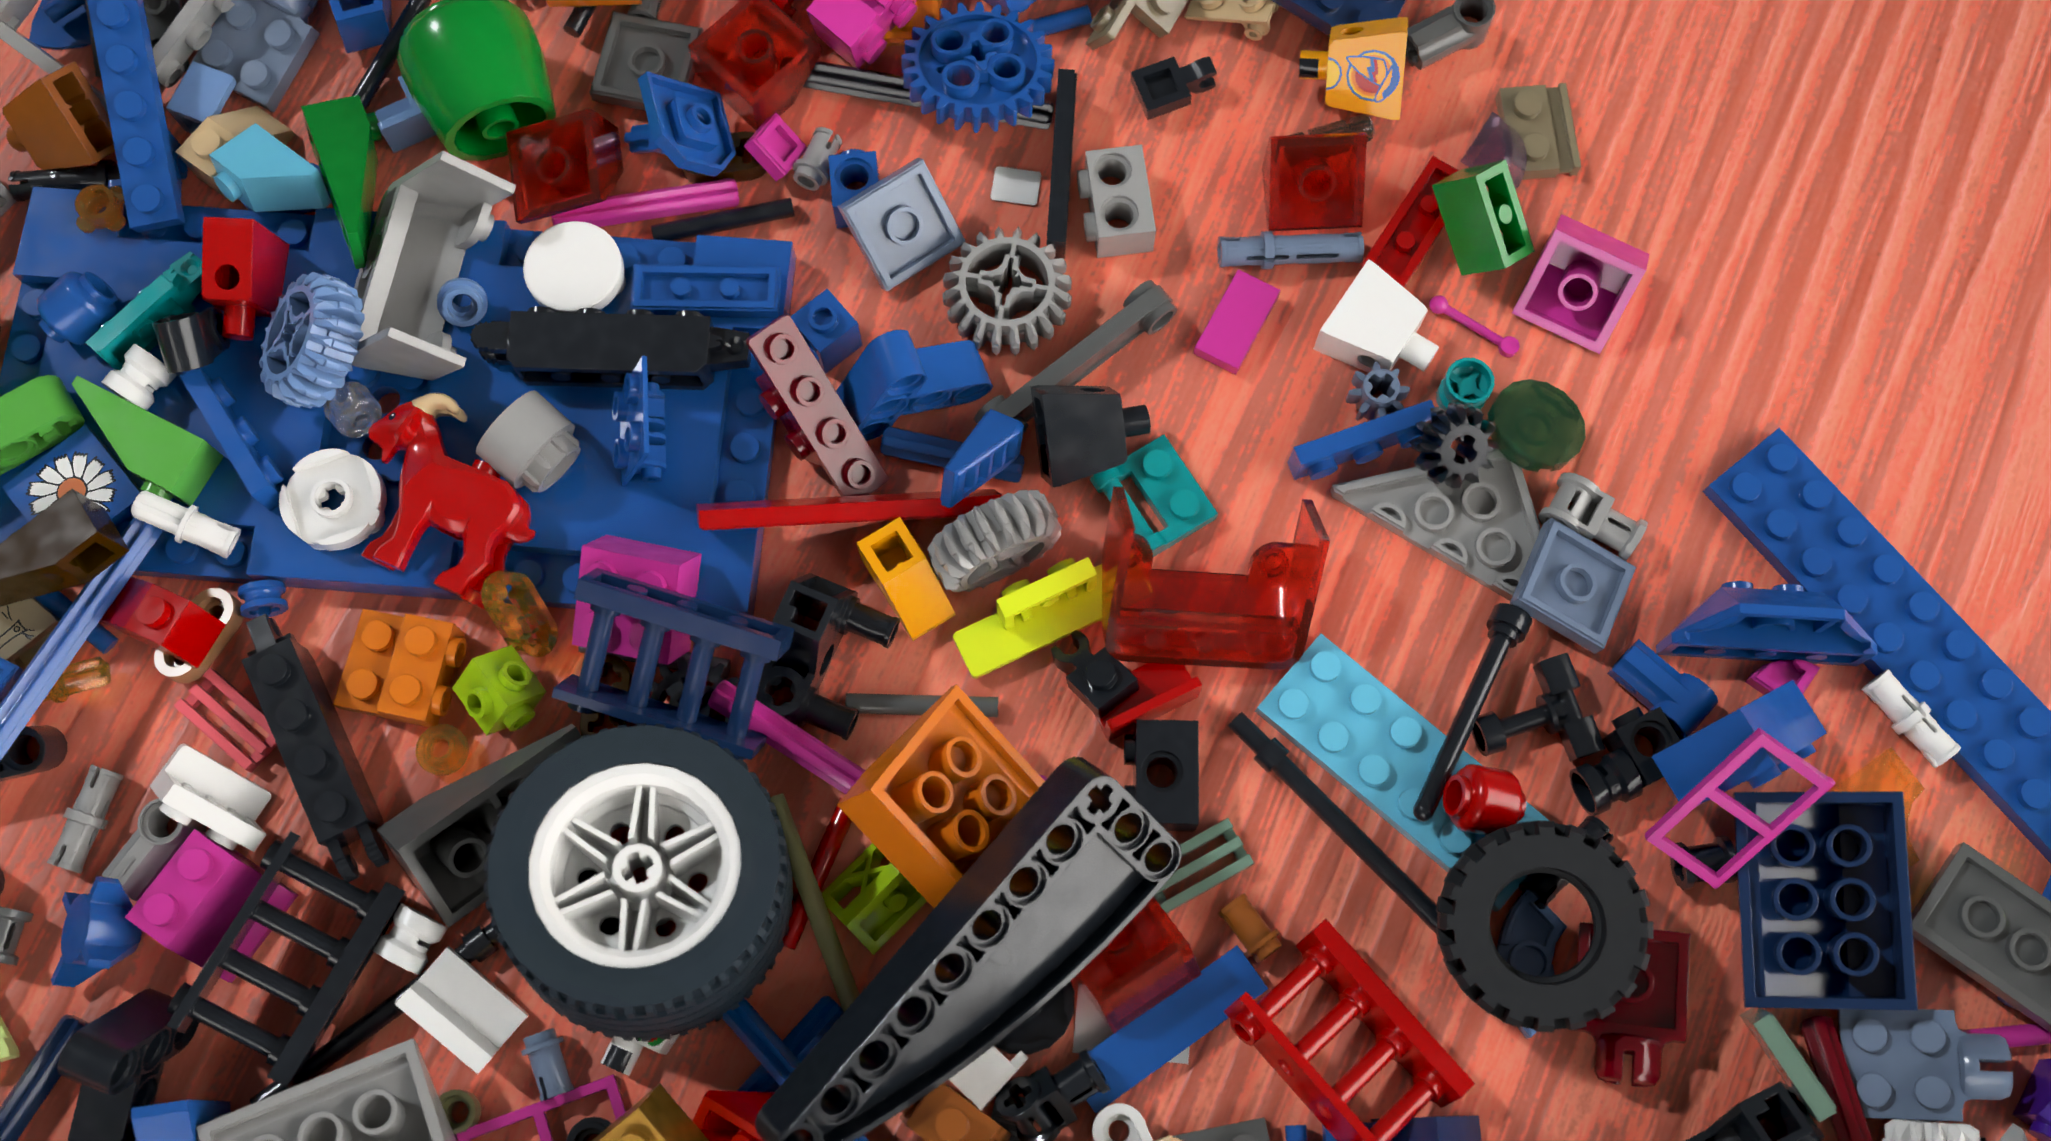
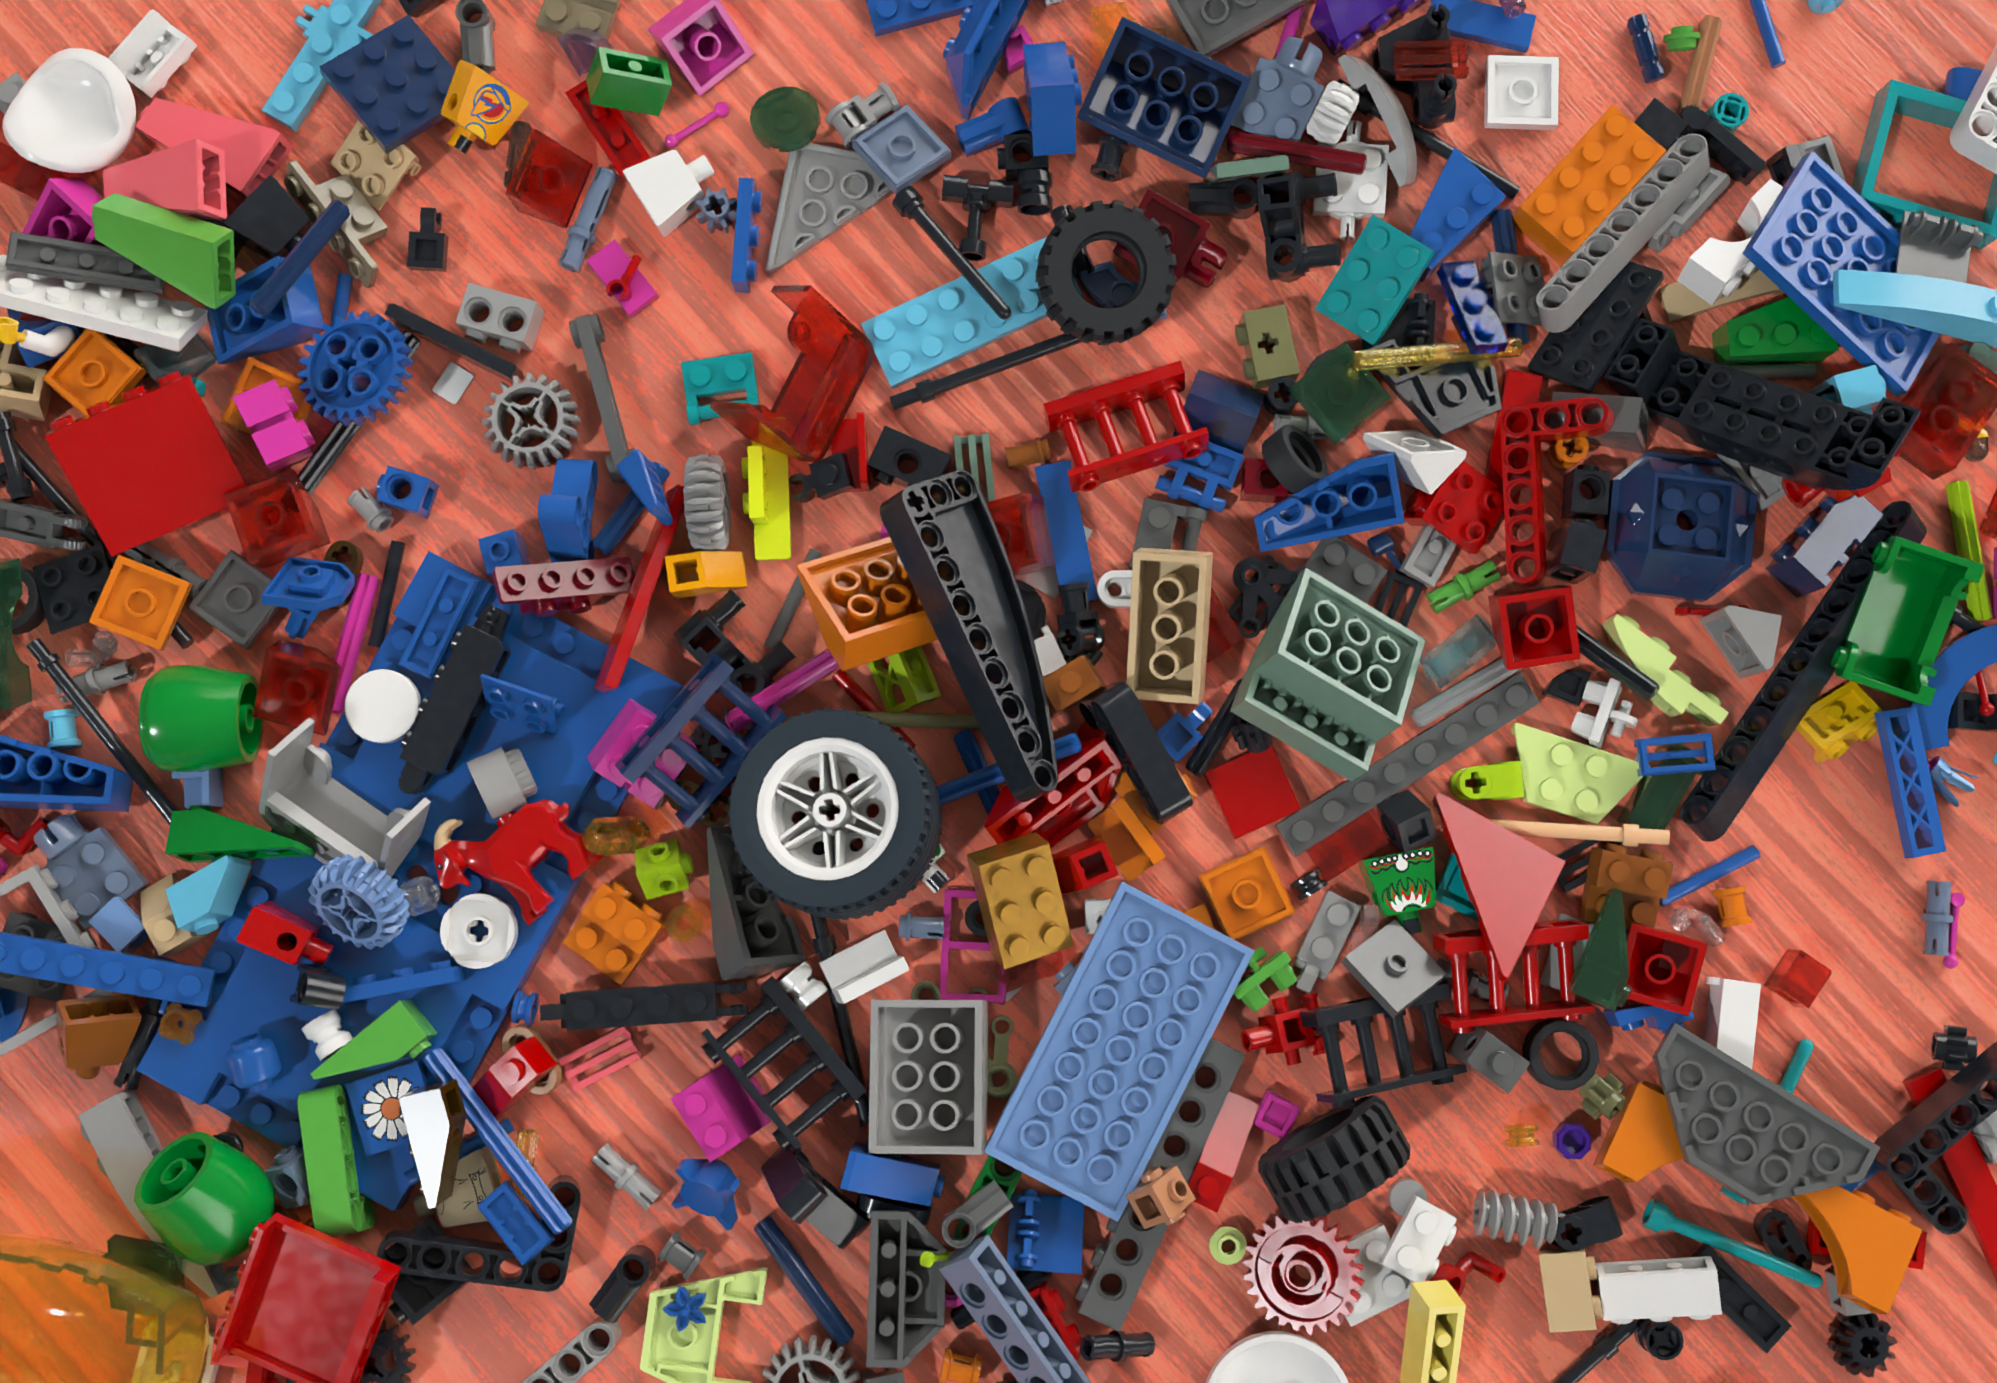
camera: 65 degrees left, 10 degrees up
teal hinge [85,251,202,370] -> none
light grey piece [101,798,207,901] -> none
white axle [131,491,241,559] -> none
white bracket [150,744,271,852] -> none
medium blue plate [437,278,488,327] -> none
dark pink tile [744,113,807,181] -> none
tile [837,158,966,291] -> none
black torso [1030,385,1151,487] -> none
black gear [1410,402,1500,488] -> none
teal wheel [1436,358,1495,411] -> none
red head [1443,764,1527,835] -> none
dark pink window [1644,728,1835,889] -> none
none -> red hand [606,255,642,302]
none -> black piece [1189,178,1258,220]

